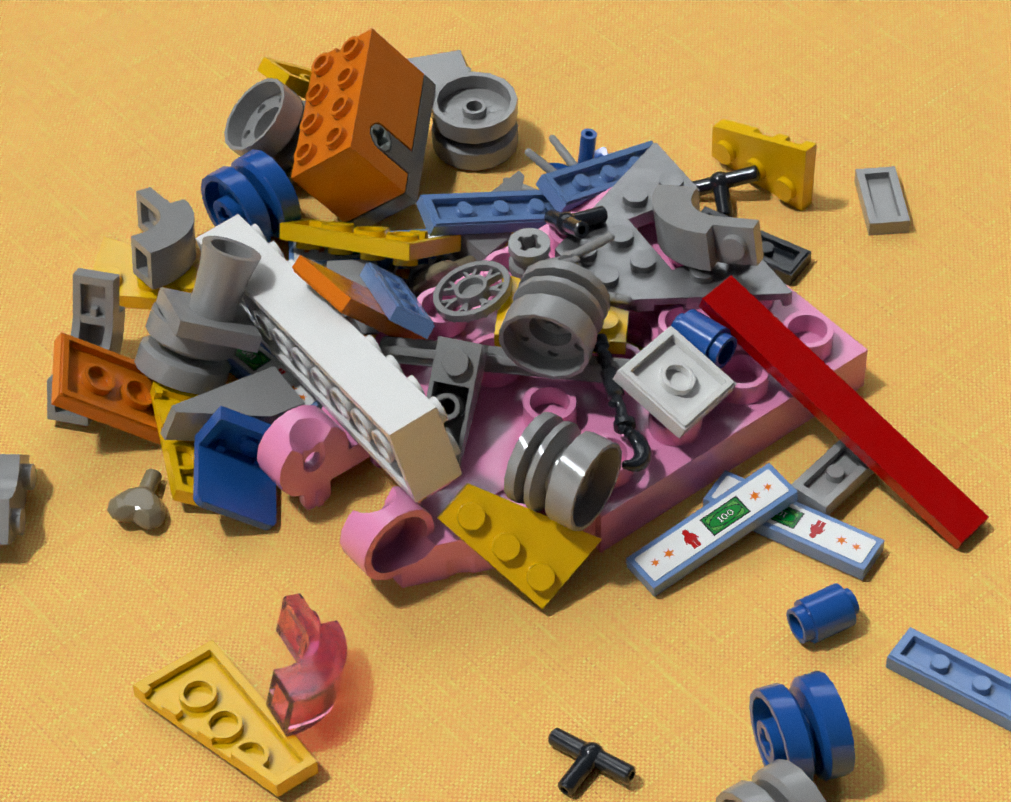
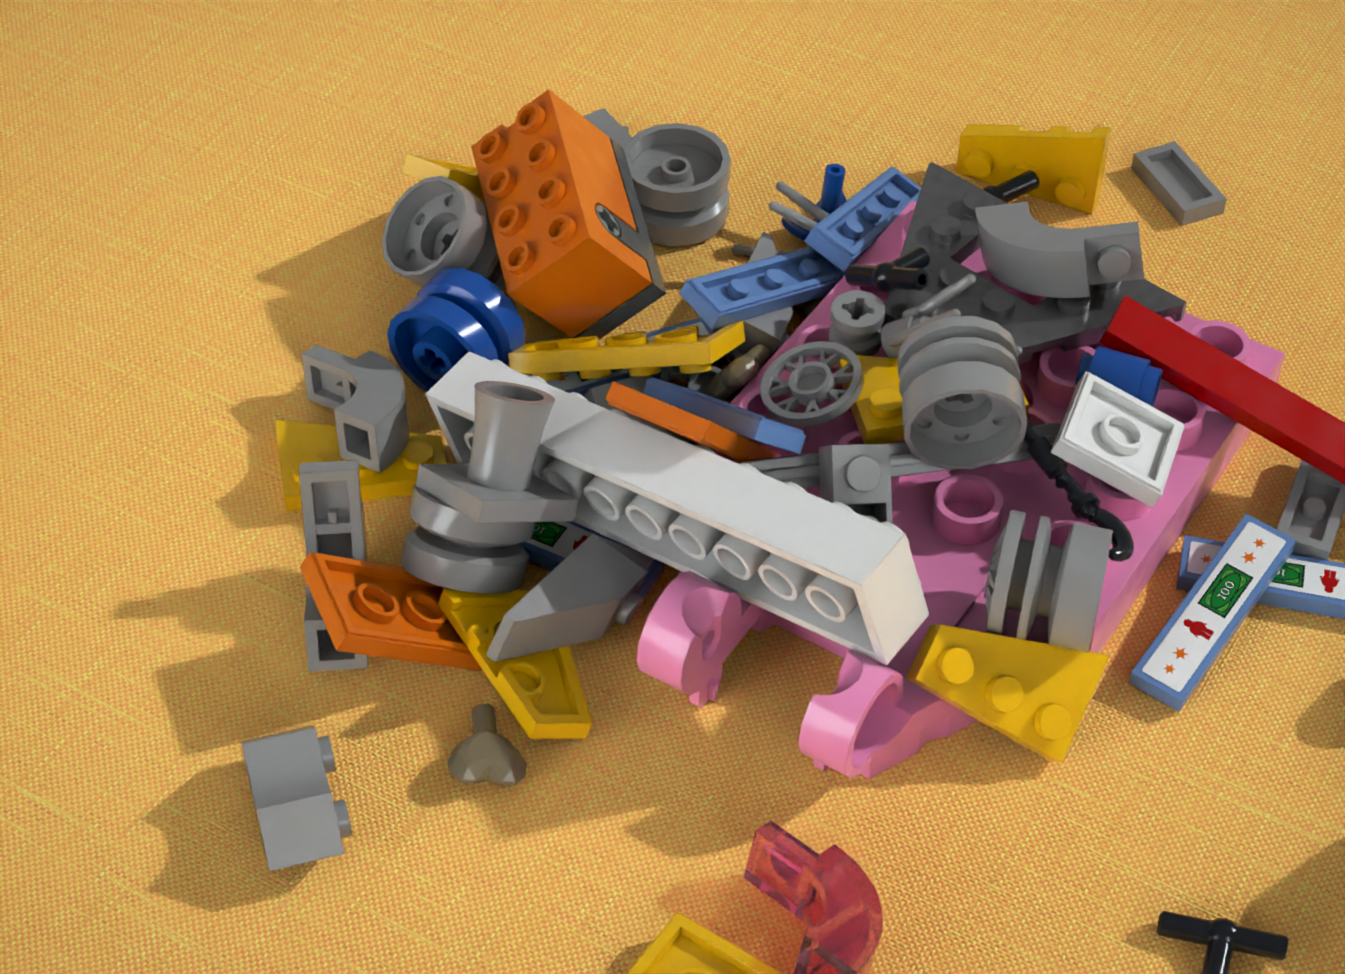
camera: 20 degrees left, 0 degrees up
blue bracket [193,406,276,530] -> none

